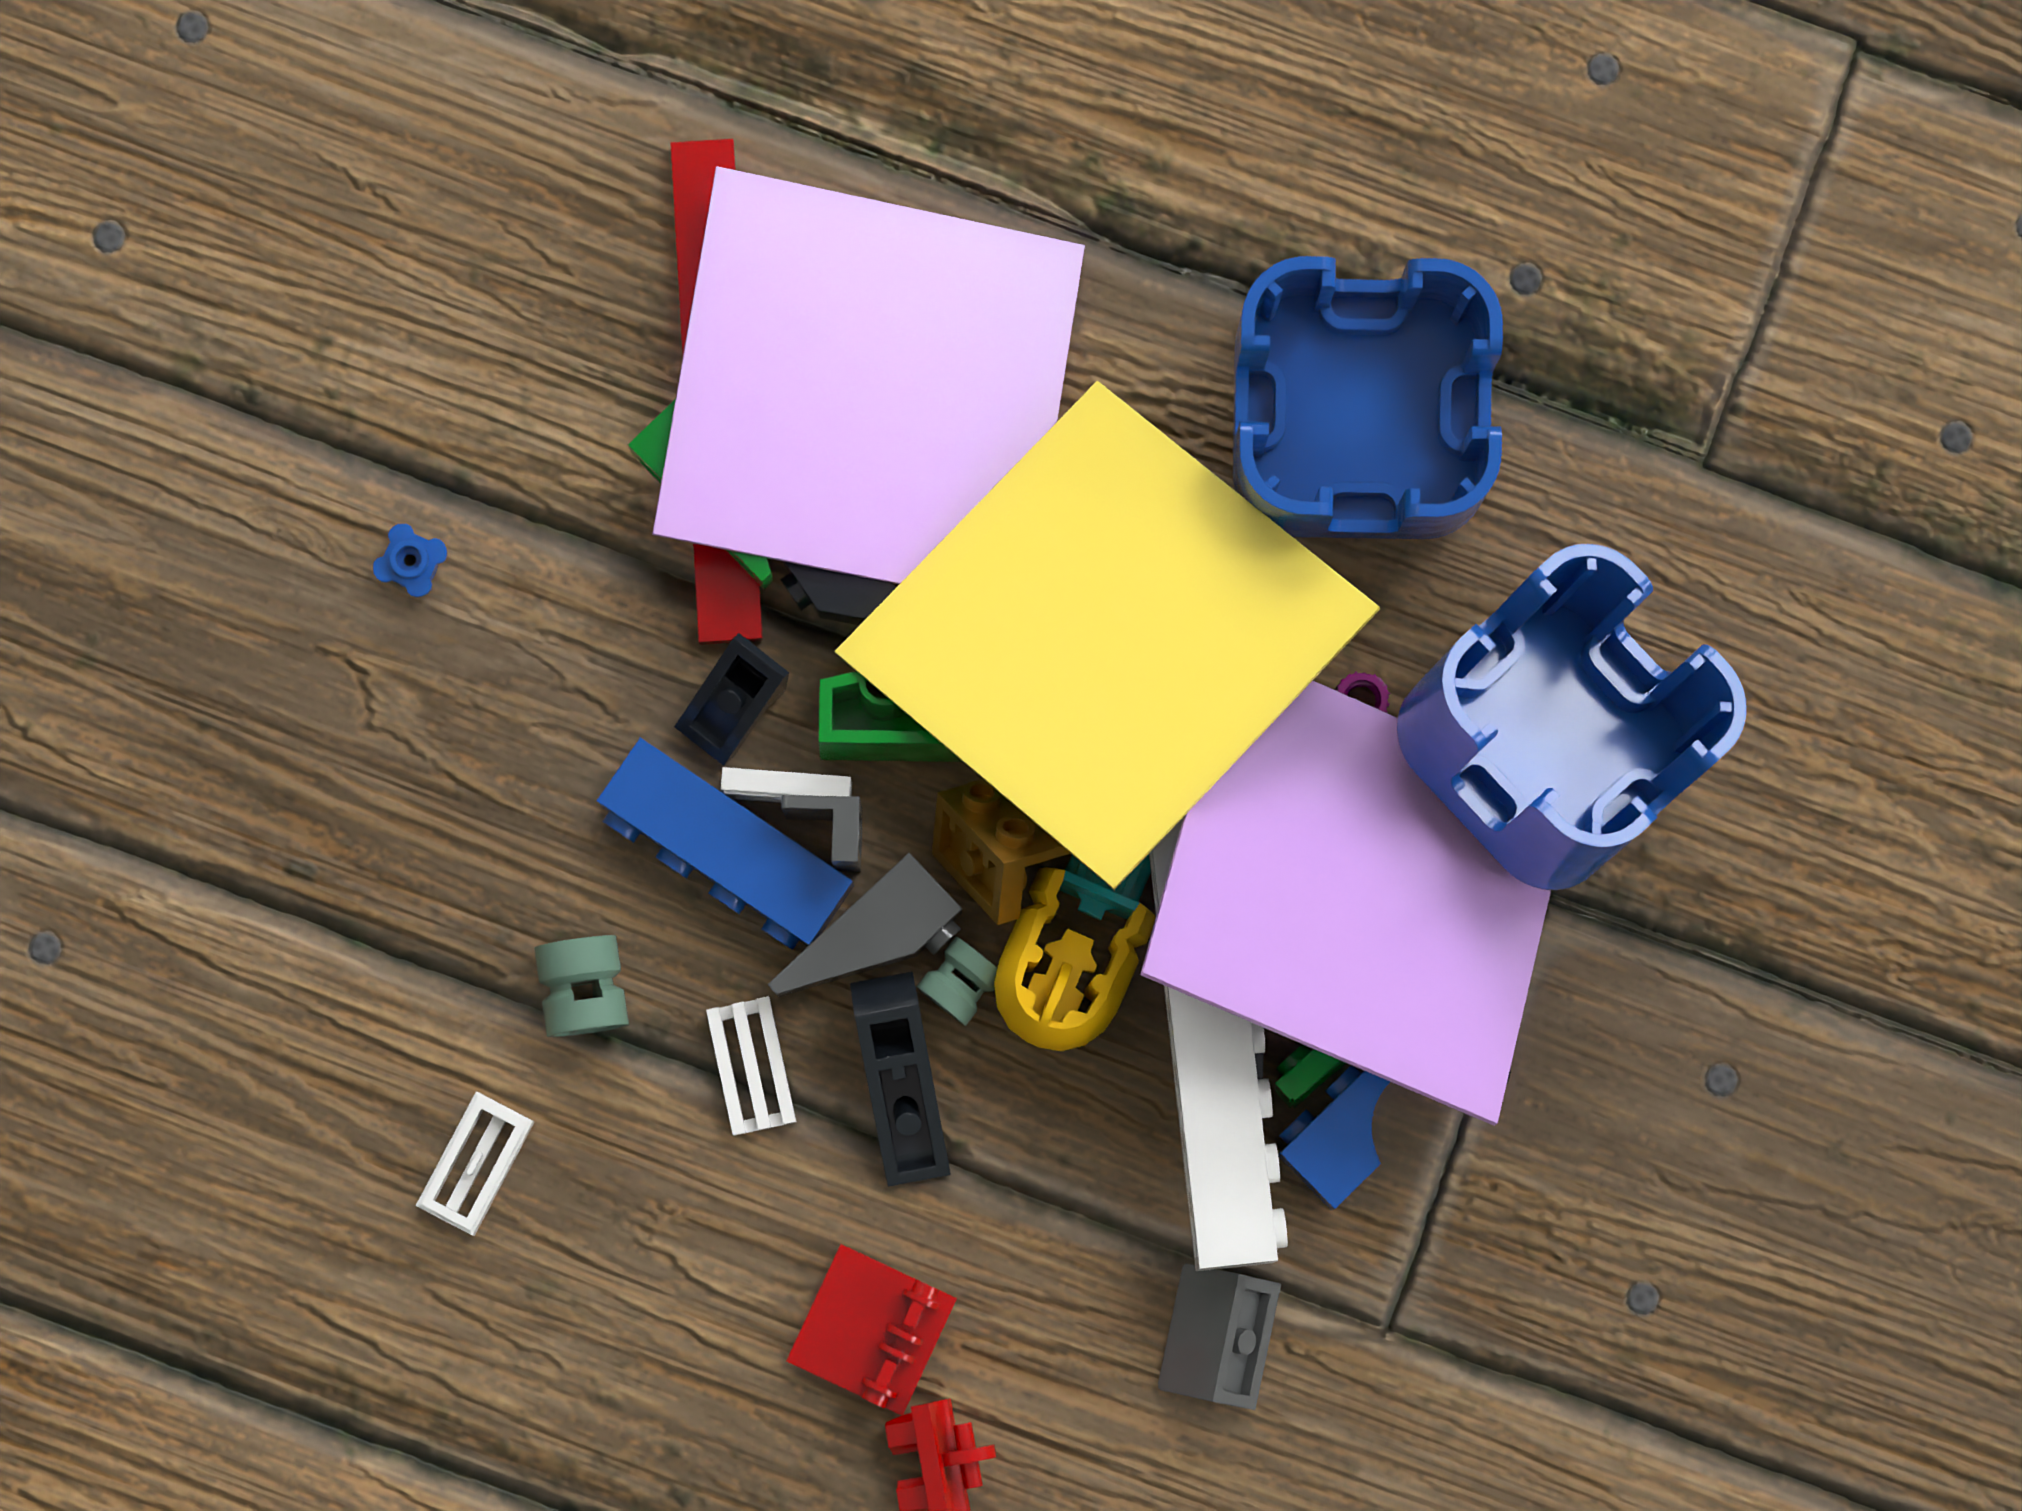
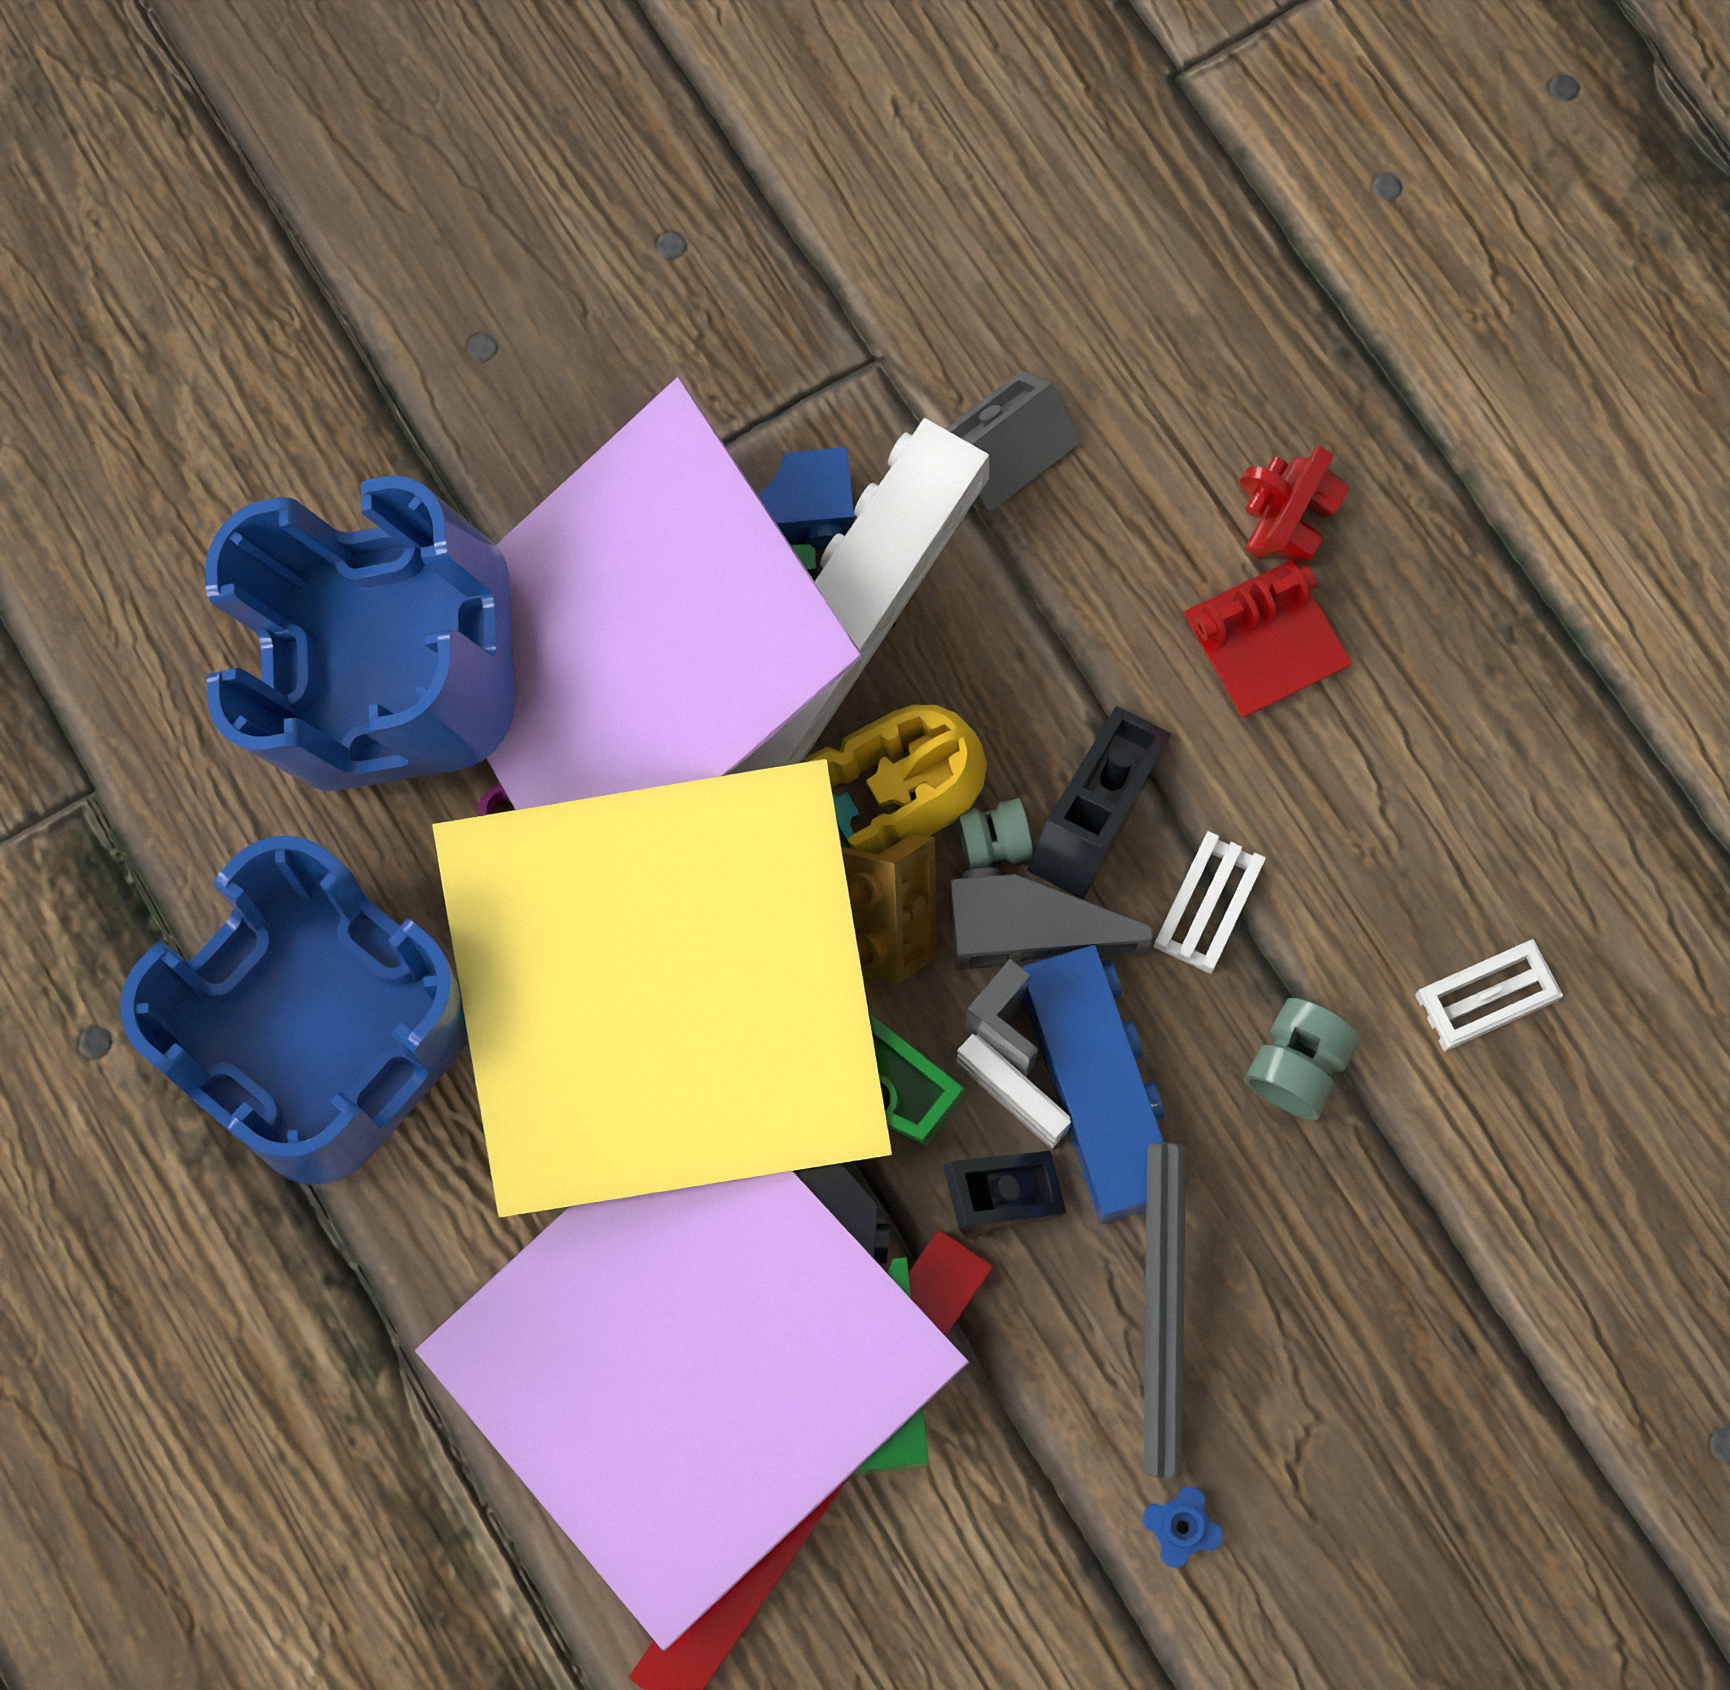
camera: 140 degrees left, 10 degrees down
none -> dark grey axle [1144,1142,1186,1478]

